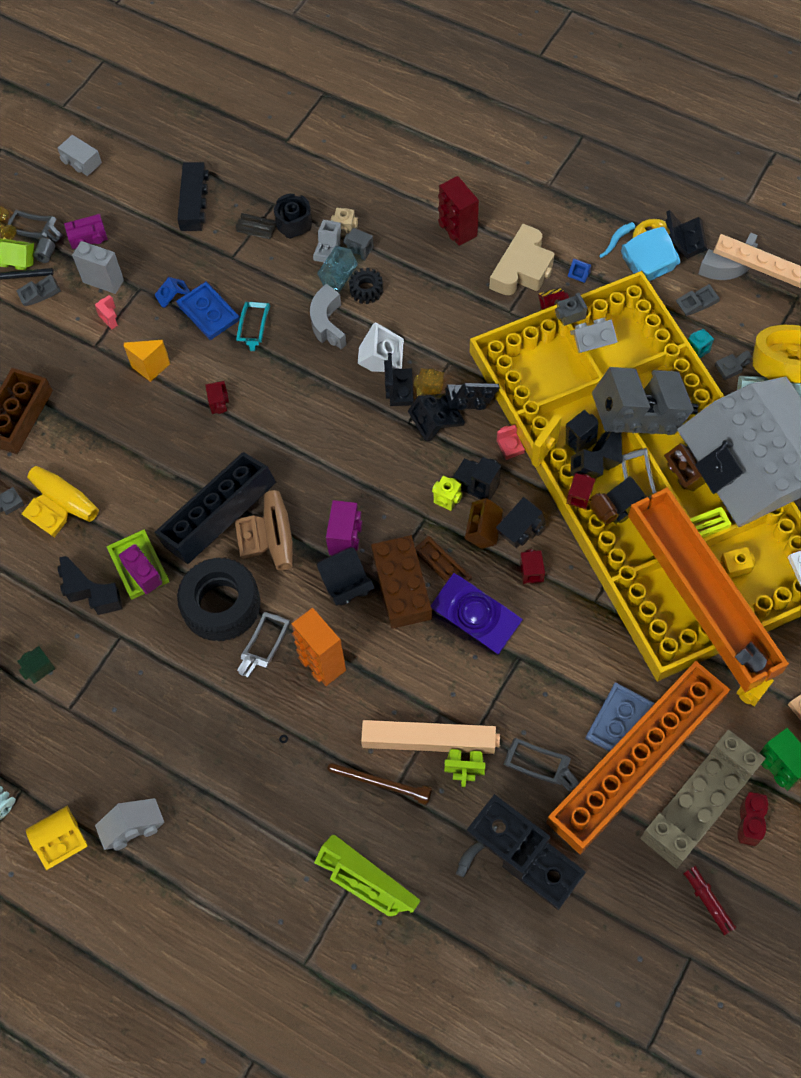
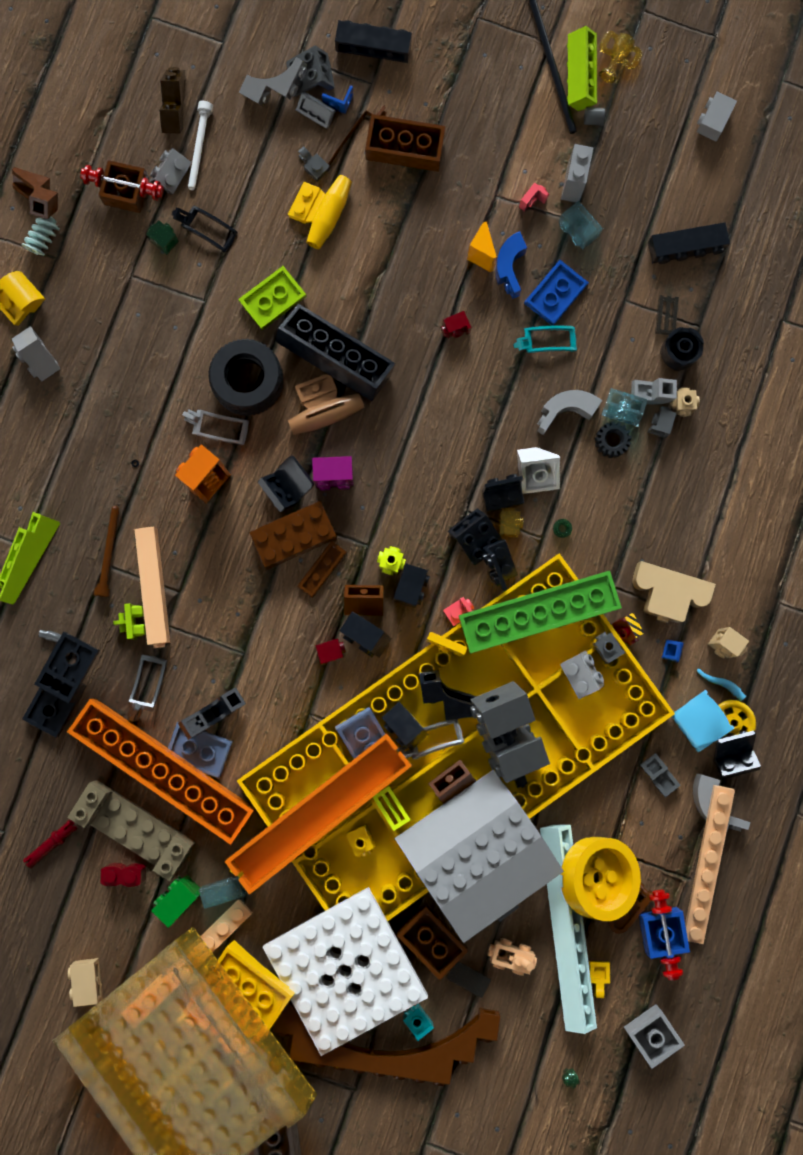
camera: 70 degrees right, 20 degrees up
dark grey sword [5,210,63,244] -> none
dark grey slope [17,274,61,306] -> none
black arch [57,556,123,615] -> none
magenta brick [64,214,108,249] -> none
magenta brick [119,544,162,594] -> none
blue bracket [155,277,191,308] -> none
dark purple slope [431,573,523,655] -> none
dark red piece [438,176,479,246] -> none
black brick [566,410,598,453] -> none
dark red brick [566,473,595,509] -> none
reddish brown brick [589,493,619,525] -> none
teal brick [688,329,714,358] -> none
black hat [695,440,744,494] -> none
dark grey plate [715,351,752,380] -> none
black piece [735,641,767,673] -> none
none -> black sword [172,205,238,252]
none -> black arch [178,687,246,740]
none -> clear light blue brick [199,876,246,909]
none -> sand blue tile [335,707,385,759]
none -> bright green plate [458,571,622,653]
none -> blue arch [495,231,527,299]
none -> clear green plate [553,519,572,538]
none -> clear light blue brick [559,201,603,249]
none -> tan brick [708,627,749,659]

